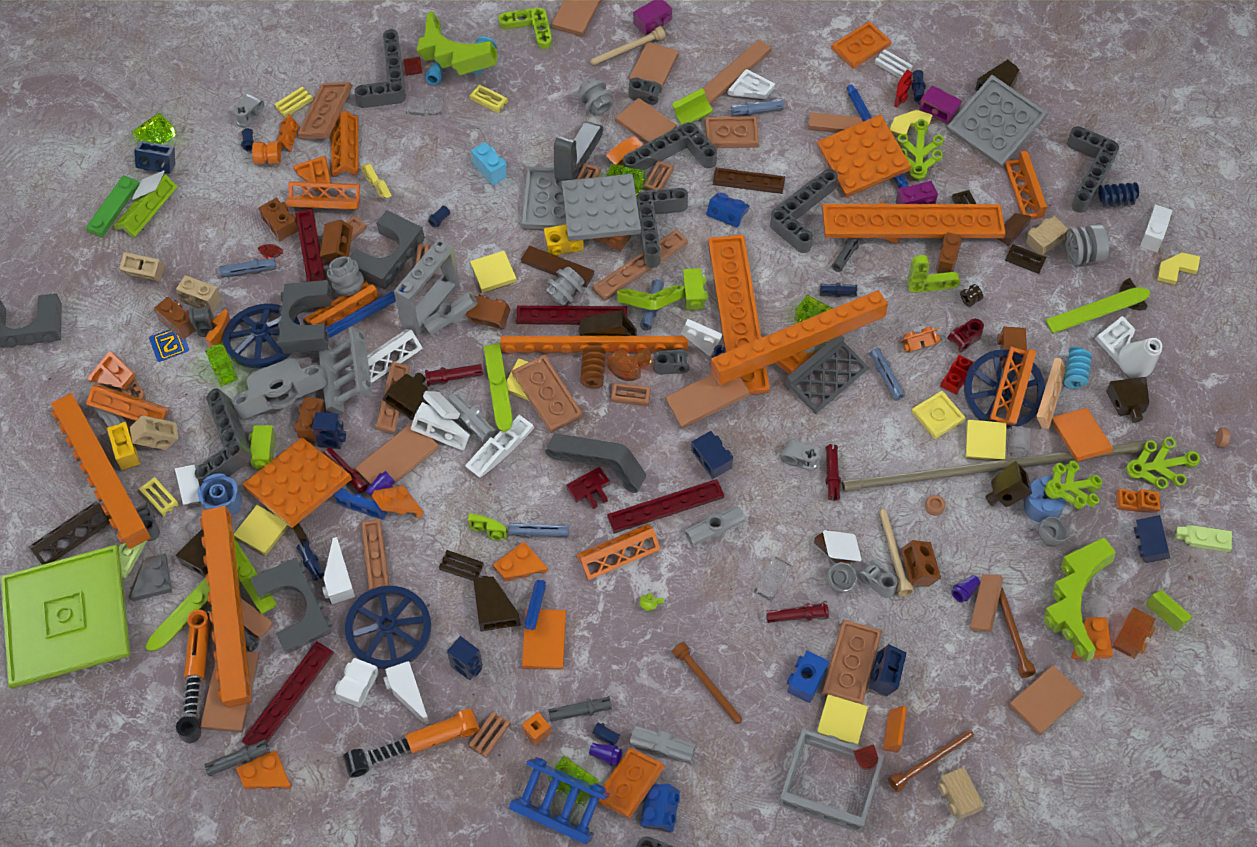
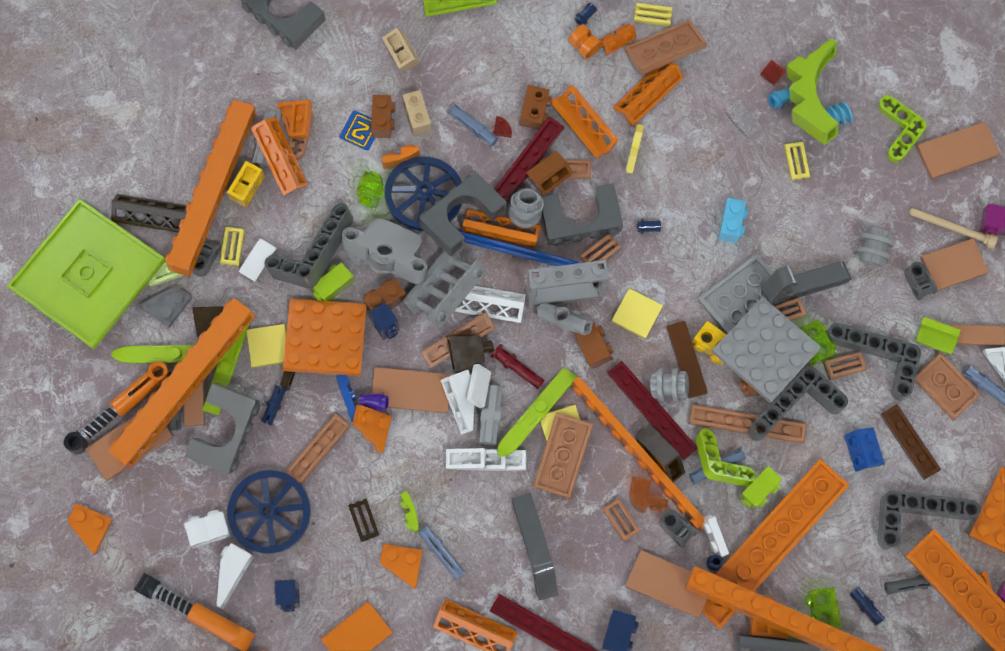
camera: 45 degrees right, 15 degrees up
tan brick [130,415,179,450] -> none
dark grey piece [189,306,214,337] -> none
medium blue brick [197,473,242,516] -> none
dark grey pin [205,739,270,776] -> none
dark red tile [242,641,334,746] -> none
orange wing [293,156,332,192] -> none
white slope [322,537,355,604] -> none
dark red pin [323,447,368,493] -> none
dark grey beam [354,29,406,108] -> none
dark brown slope [473,576,521,631] -> none
blue axle [524,579,546,630] -> none
dark red hinge [566,467,610,509] -> none
dark orange piece [580,345,606,388] -> none
orange slope [605,136,644,168] -> none
nougat tile [615,98,677,143] -> none

